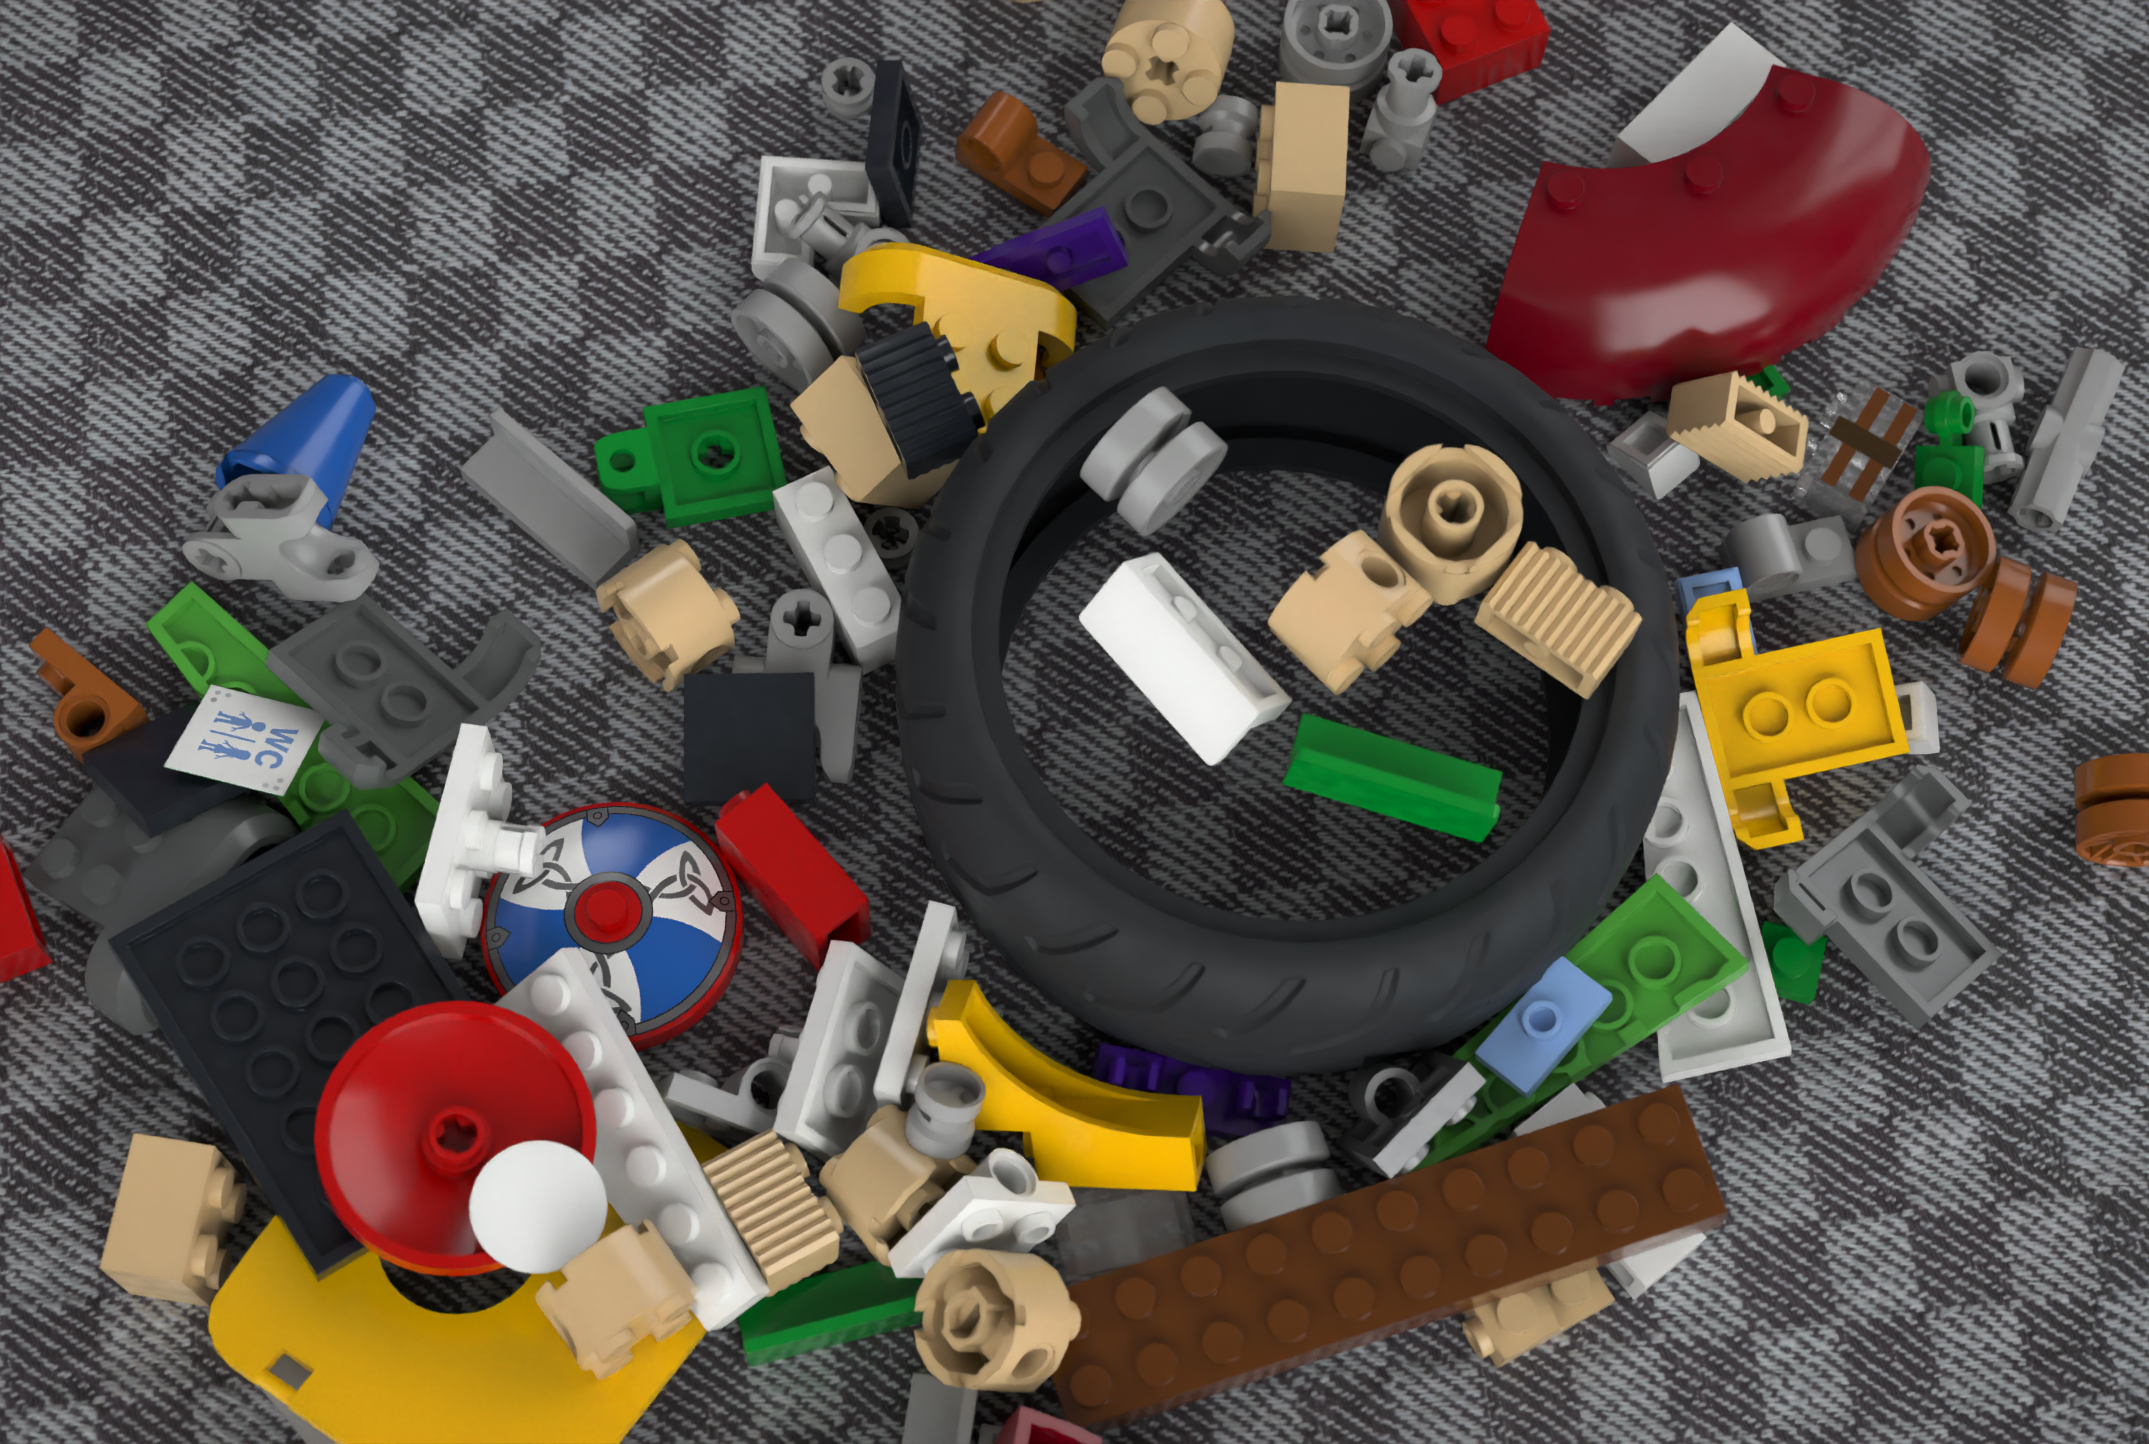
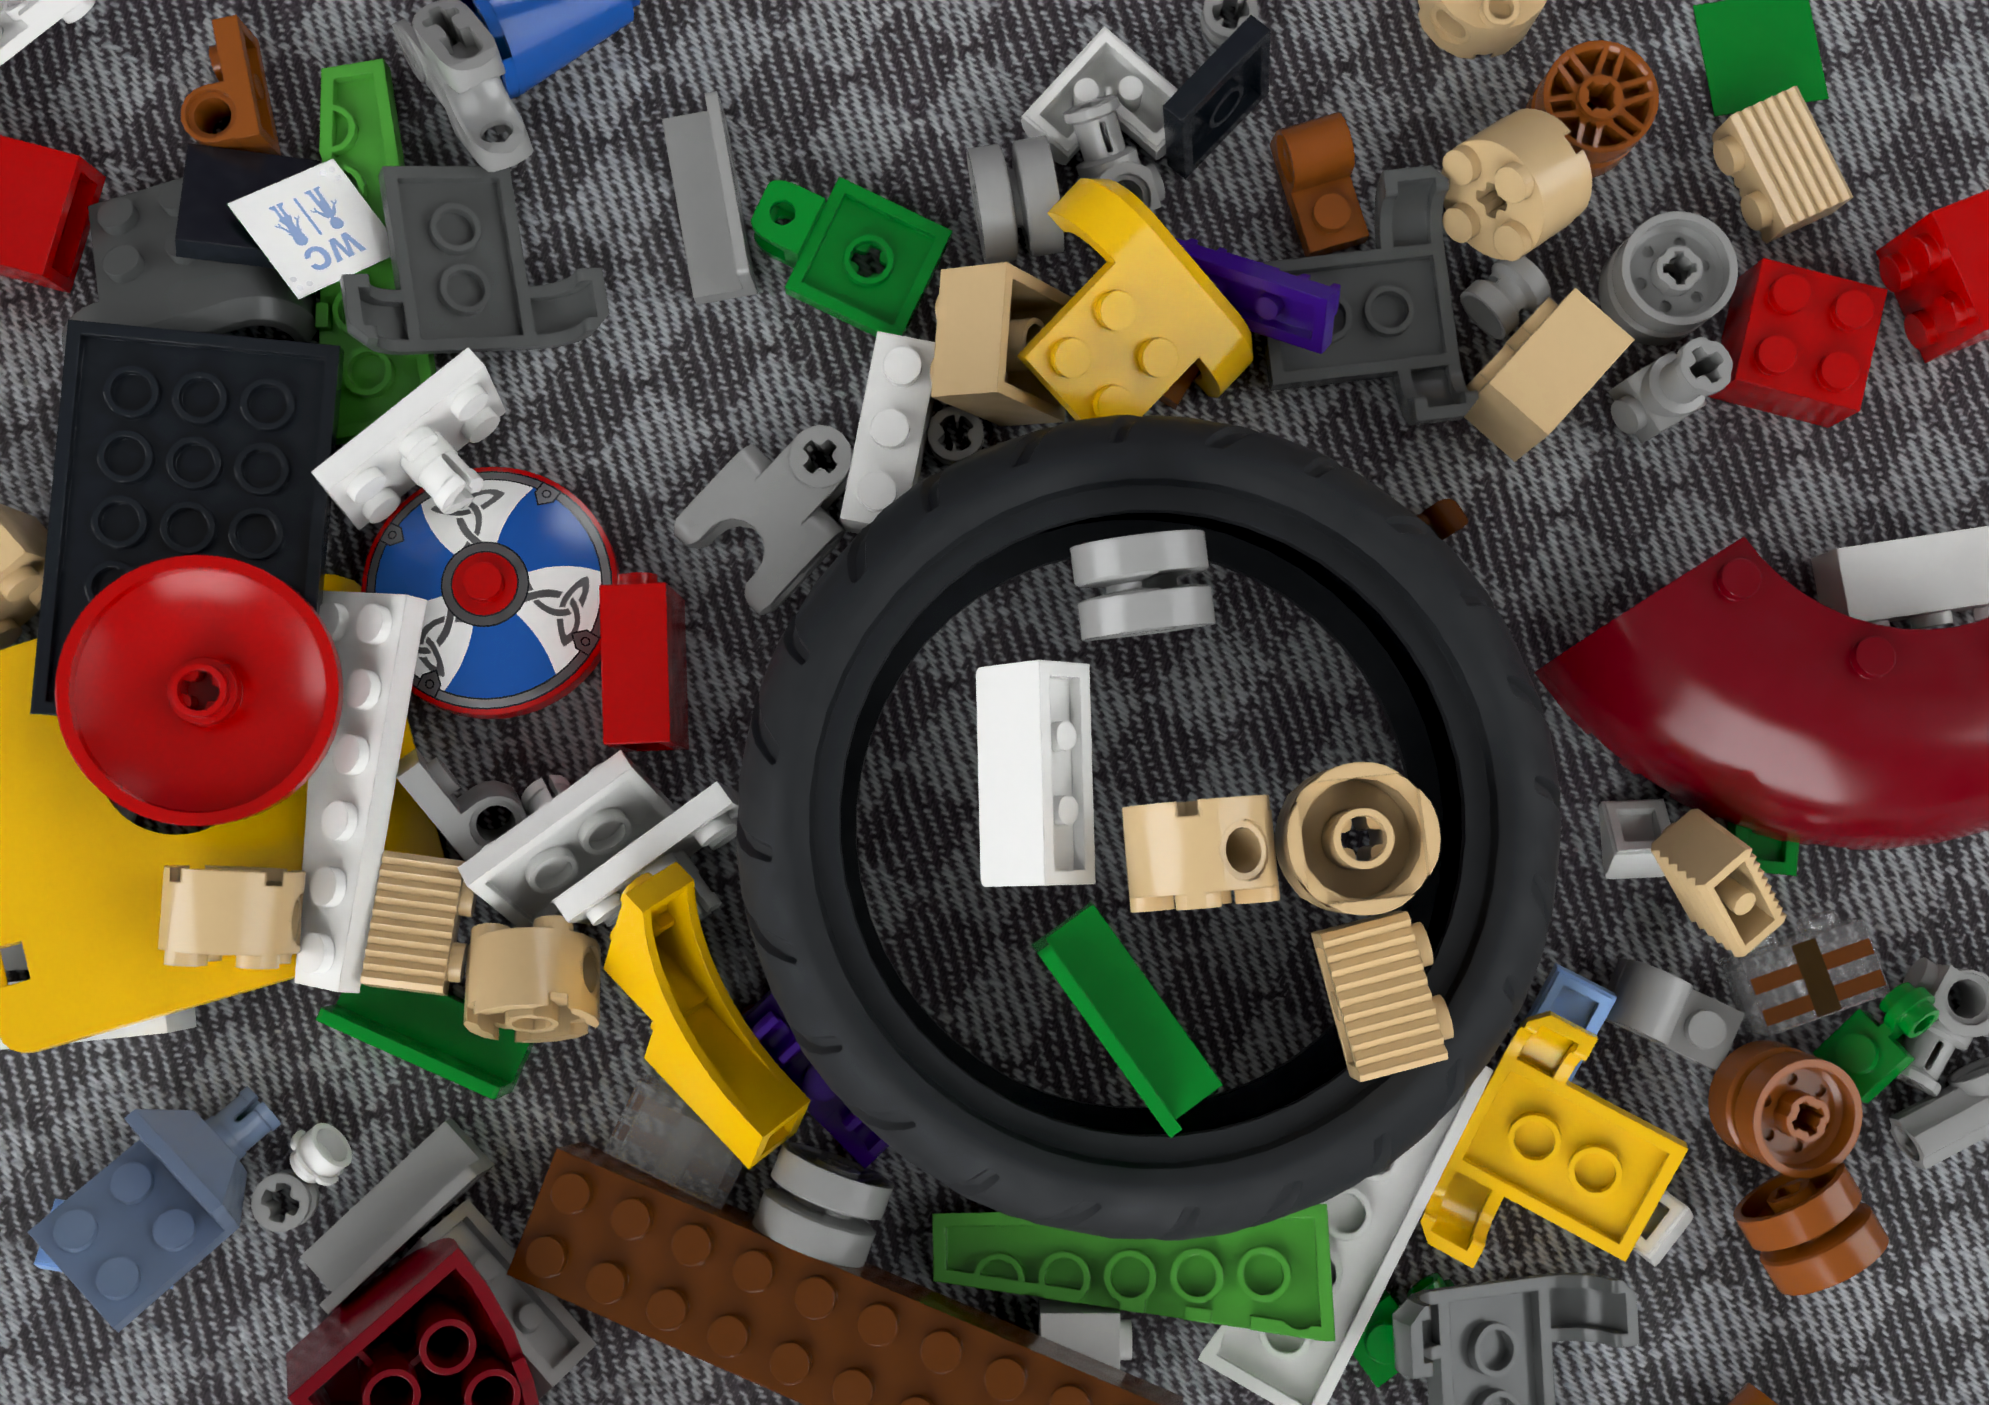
camera: 40 degrees right, 15 degrees up
white sticker [470,1141,607,1274] -> none
tan brick [596,539,740,692] -> none
black tile [684,672,816,806] -> none
black brick [855,321,986,480] -> none
white plate [887,1148,1076,1278] -> none
light grey wheel [904,1062,986,1159] -> none
tan brick [914,1248,1081,1392] -> none
flat silver plate [1335,1049,1486,1179] -> none
light blue plate [1475,956,1613,1100] -> none

